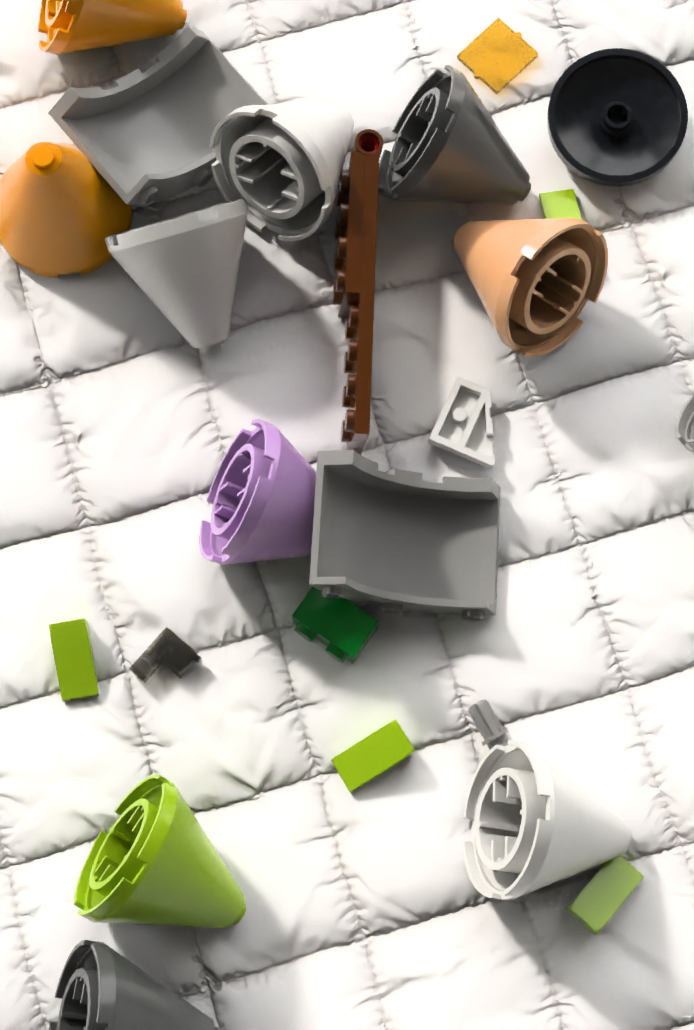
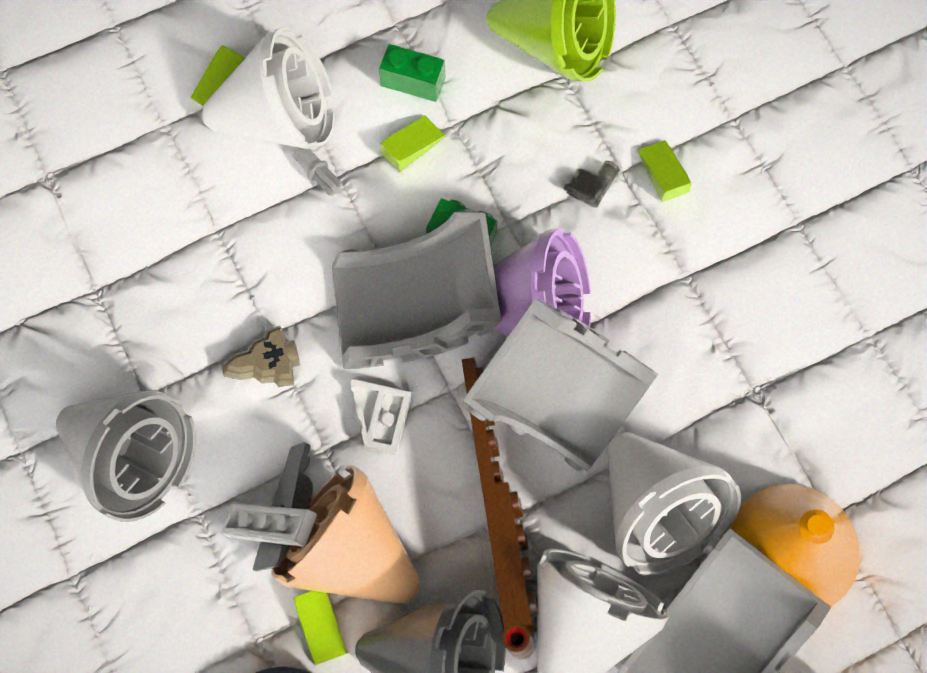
camera: 170 degrees right, 5 degrees down
none -> dark tan rock [221,325,300,387]
none -> white tile [221,503,317,547]
none -> dark grey piece [252,442,313,572]
none -> green brick [379,43,446,102]
none -> light grey panel [463,298,659,472]

